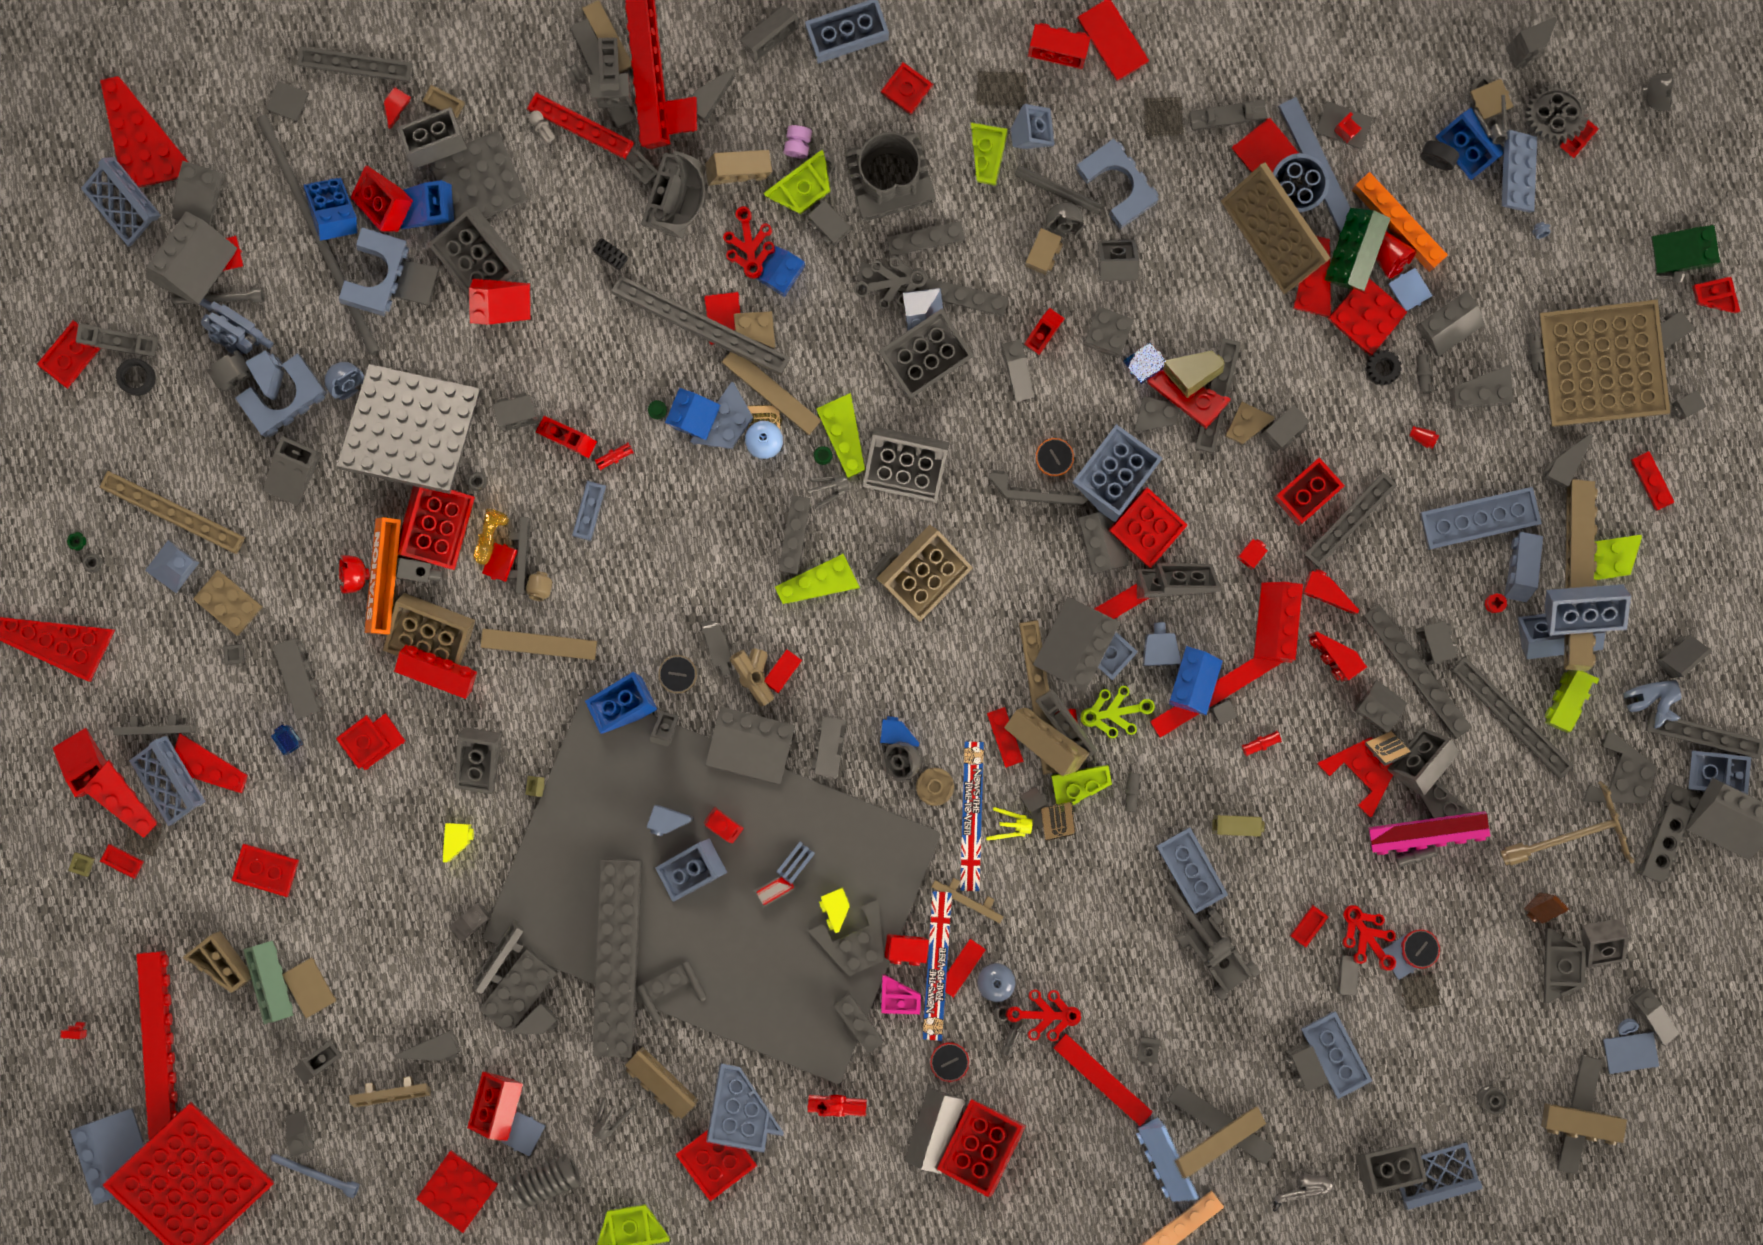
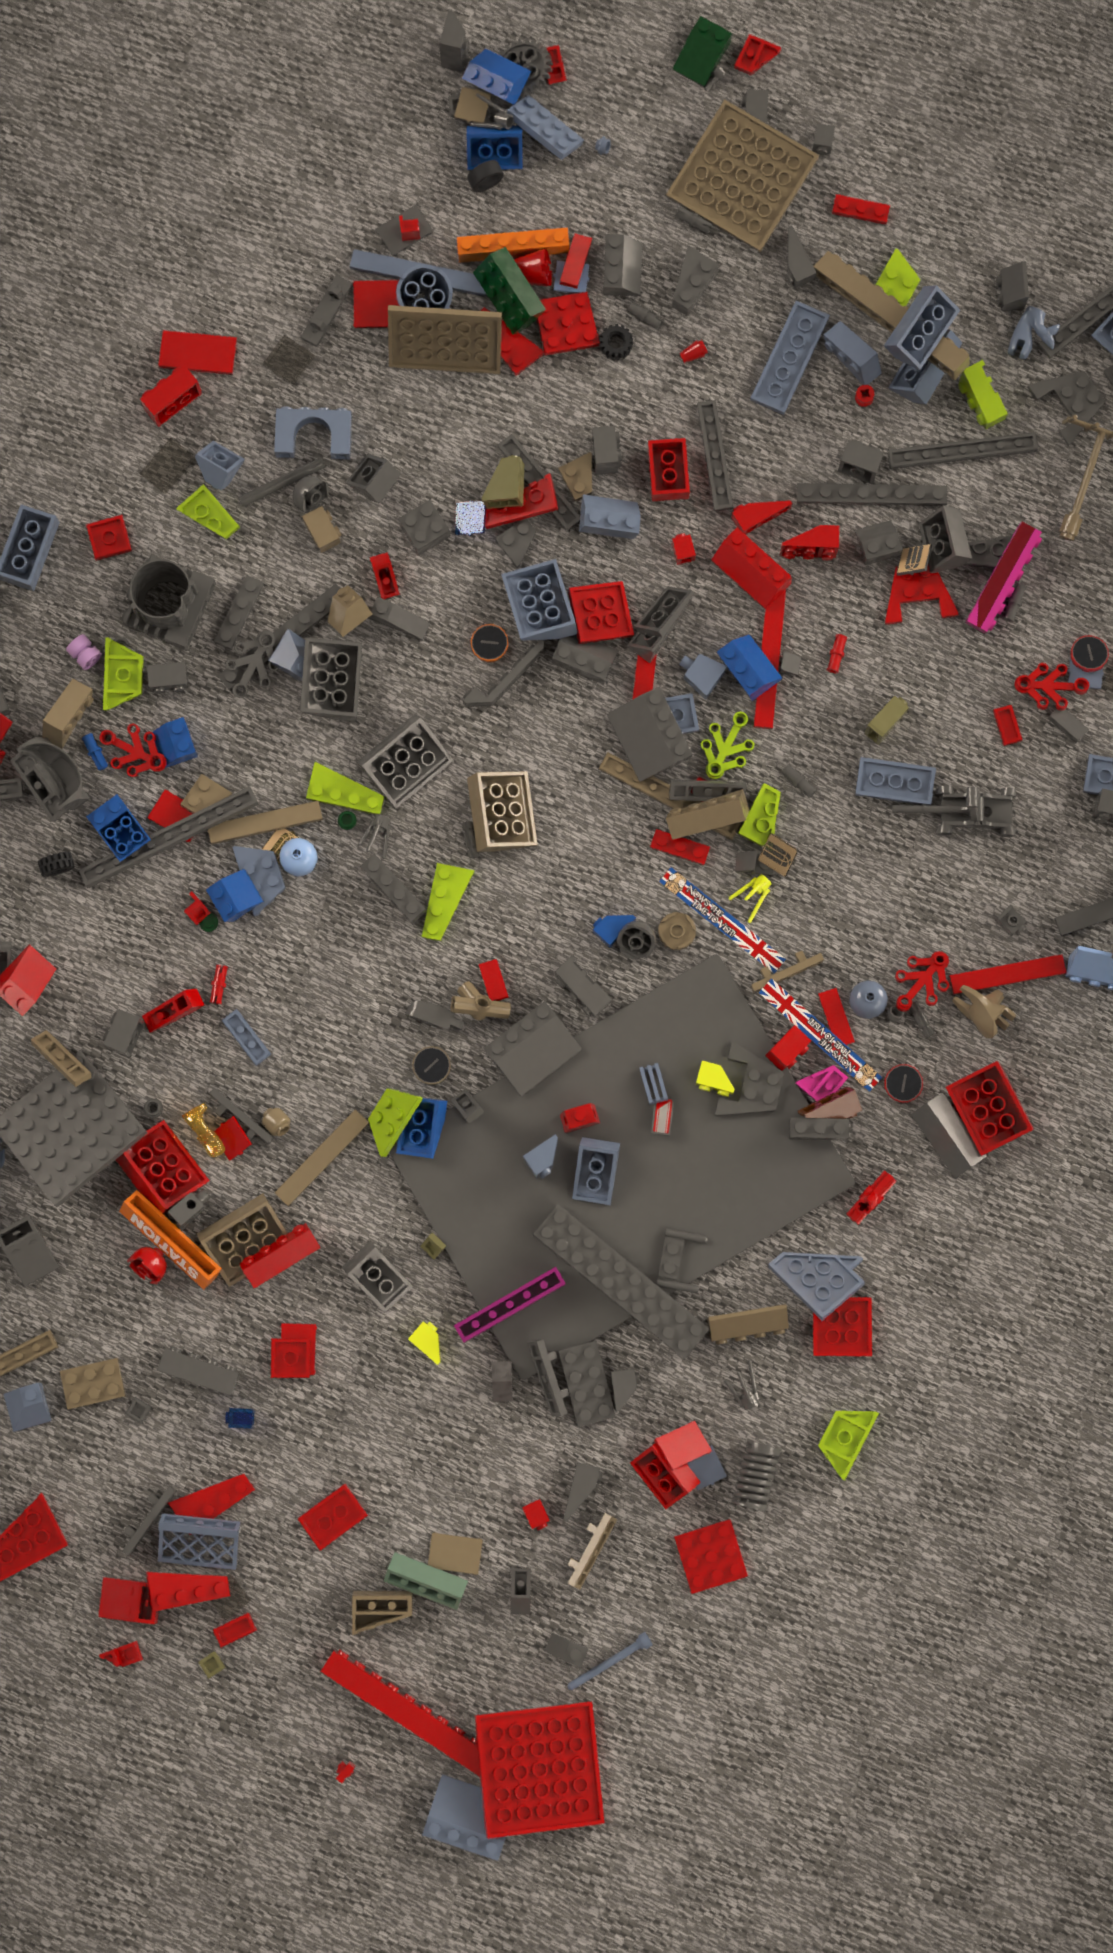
camera: 50 degrees left, 5 degrees down
none -> dark tan hinge [31,1030,92,1087]
none -> blue axle [82,733,108,770]
none -> blue slope [86,794,151,862]
none -> red slope [99,1641,143,1667]
none -> red panel [184,891,211,925]
none -> dark tan slope [327,585,372,637]
none -> lime wing [368,1088,423,1157]
none -> magenta brick [454,1267,566,1343]
none -> blue slope [462,49,531,105]
none -> red brick [522,1499,550,1531]
none -> red tile [560,234,592,289]
none -> sand blue slope [579,495,641,539]
none -> piece [654,1421,712,1471]
none -> slope [798,1086,862,1119]
none -> dark tan piece [952,985,1016,1039]

